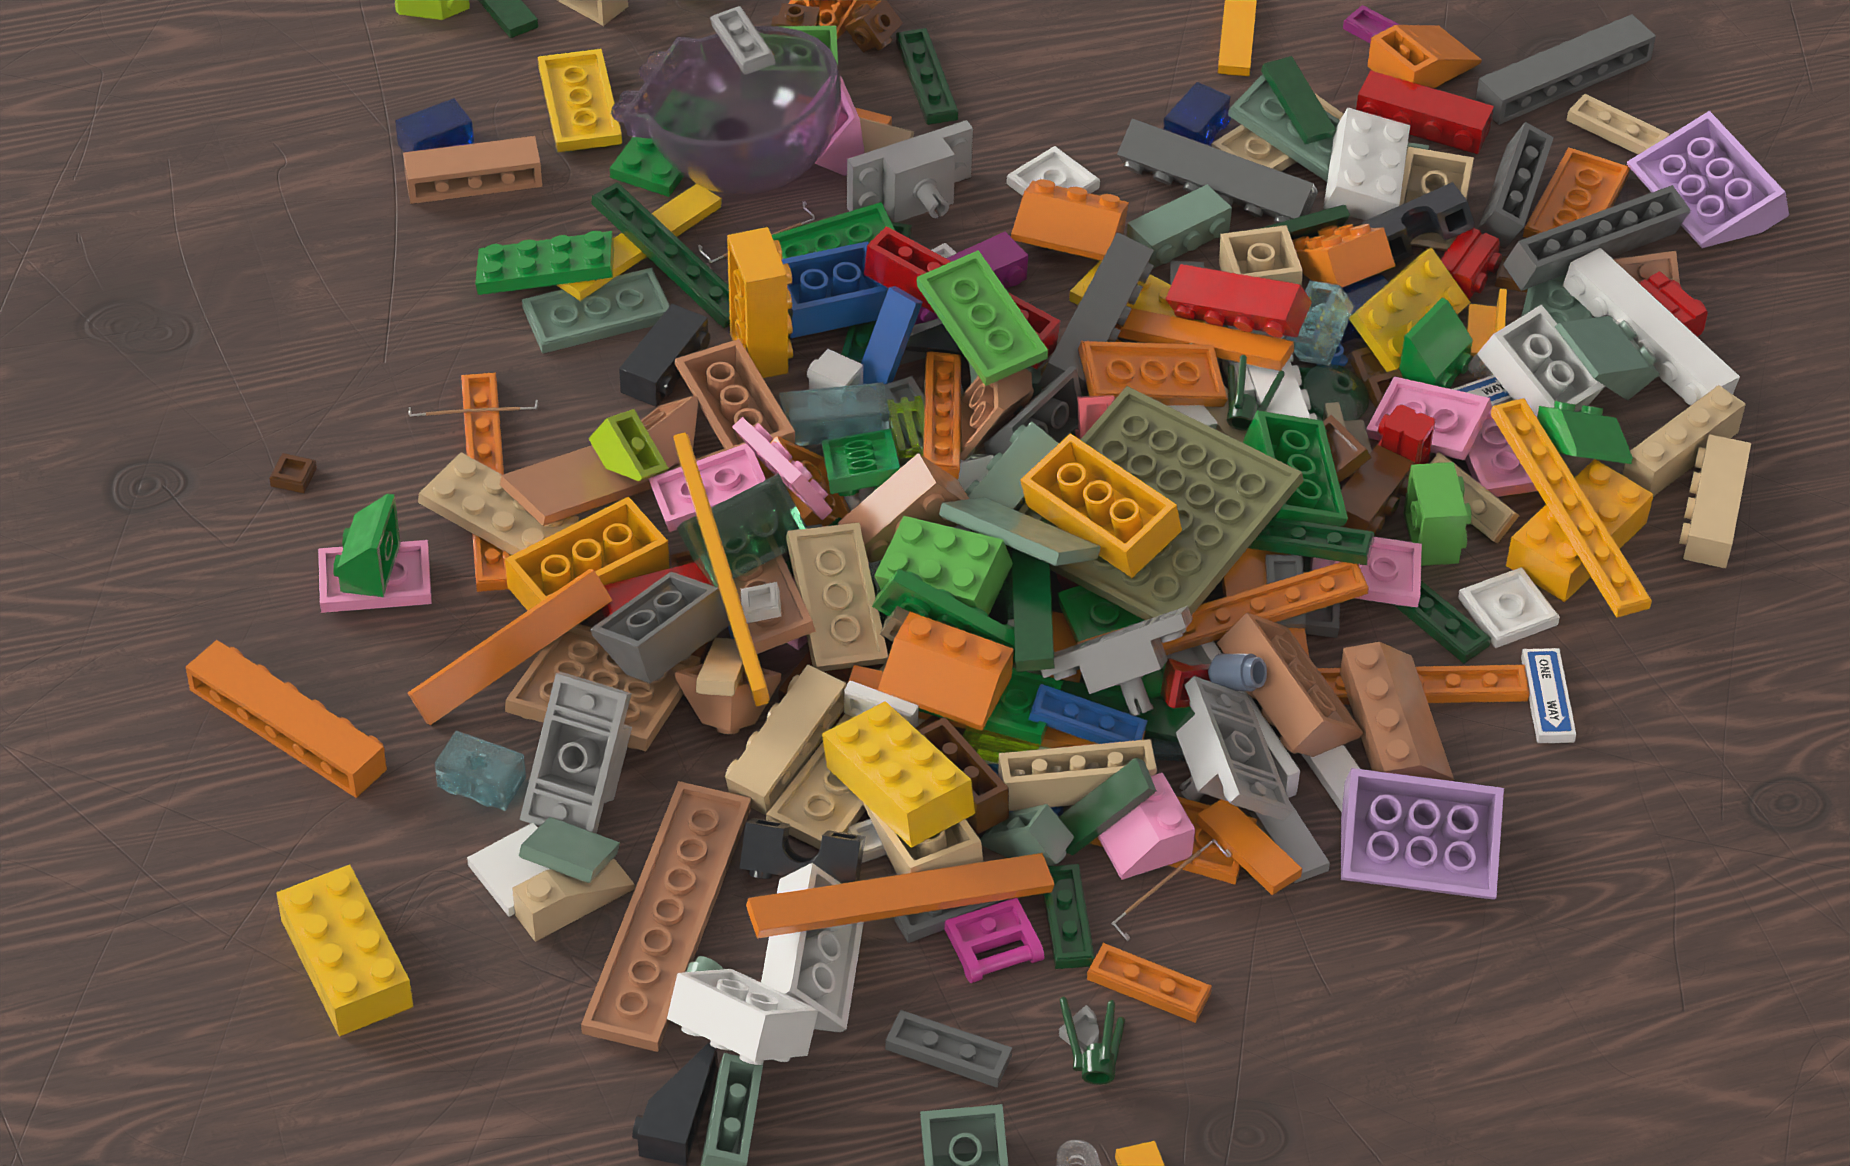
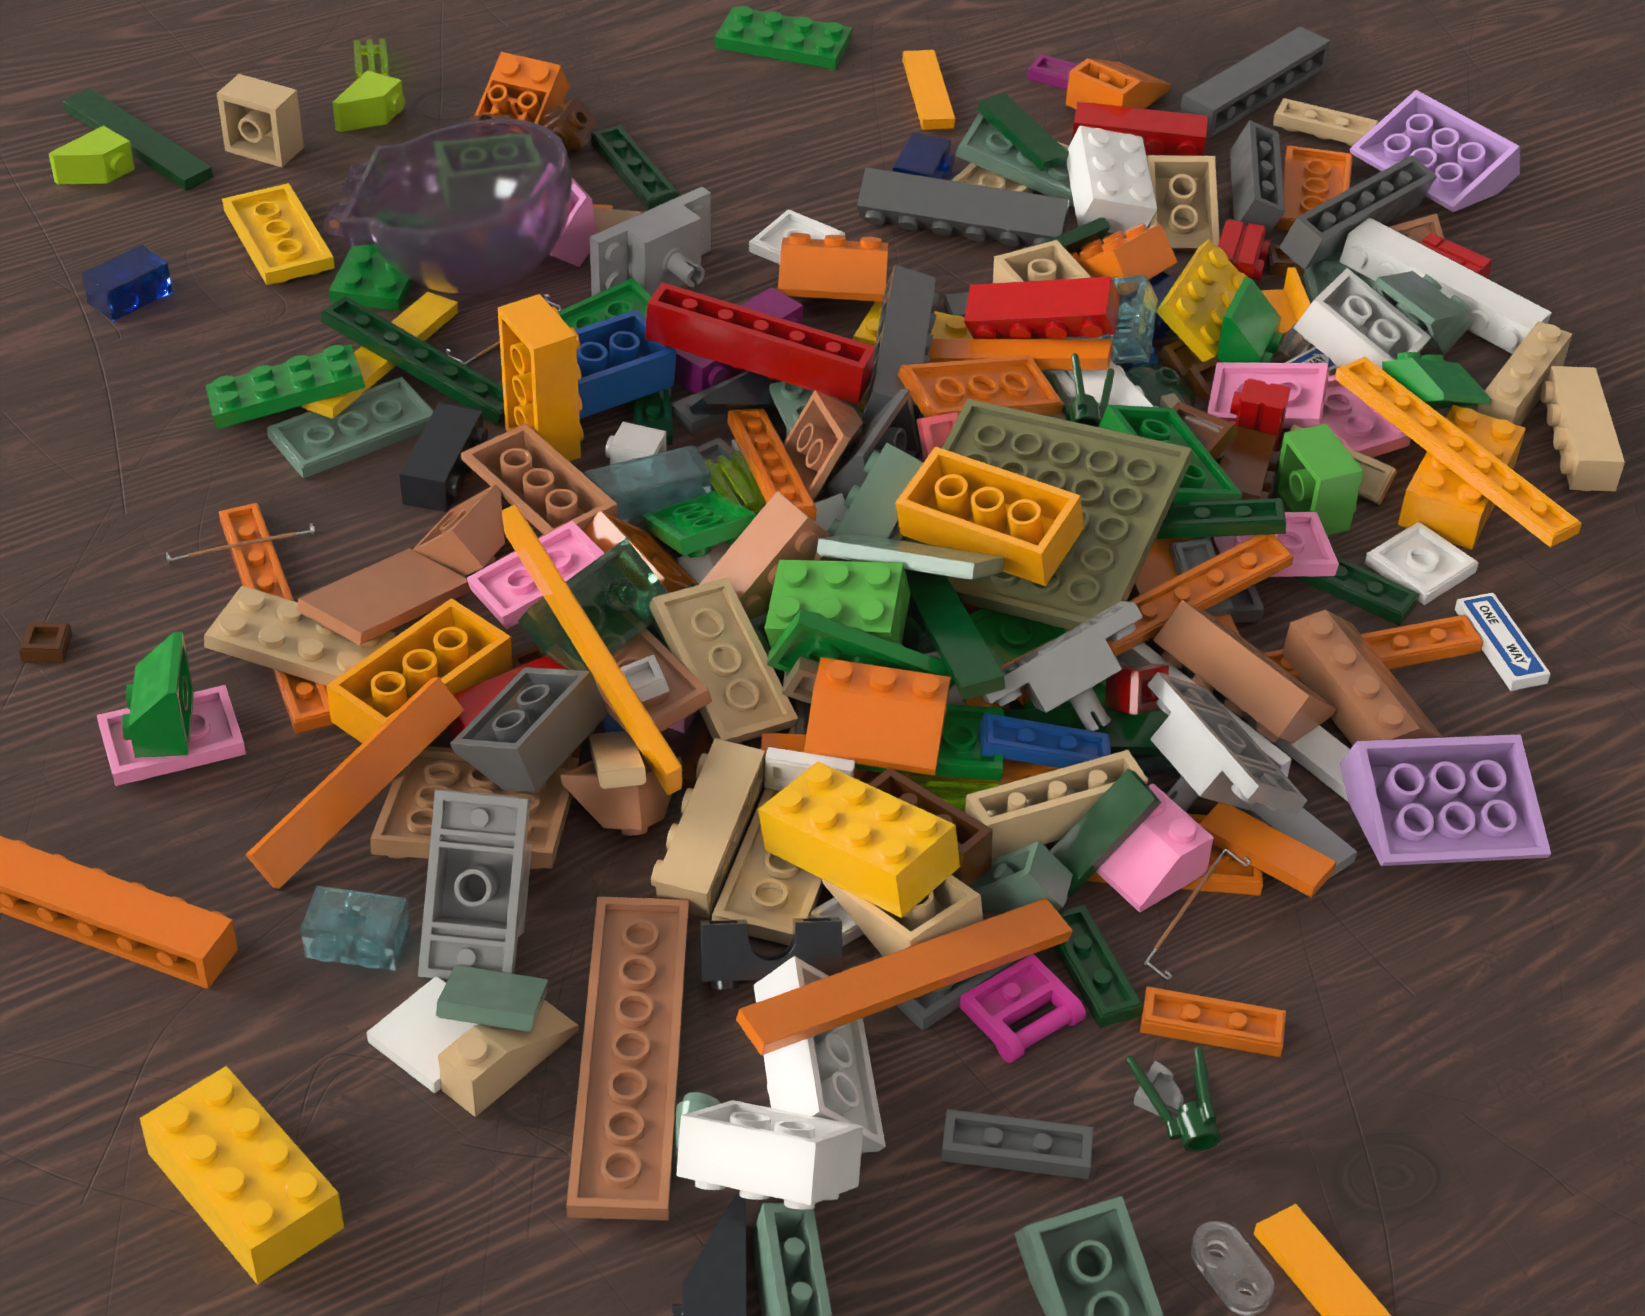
camera: 15 degrees left, 5 degrees down
nougat brick [403,136,542,204] -> none
lime slope [589,409,669,481] -> none
light grey tile [710,6,776,75] -> none
bright pink plate [732,417,833,520] -> none
blue tile [861,286,923,395] -> none
bright green plate [917,250,1048,386] -> none
sand green brick [1126,184,1232,268] -> none
sand blue brick [1208,654,1267,691] -> none
black arch [1361,182,1475,263] -> none

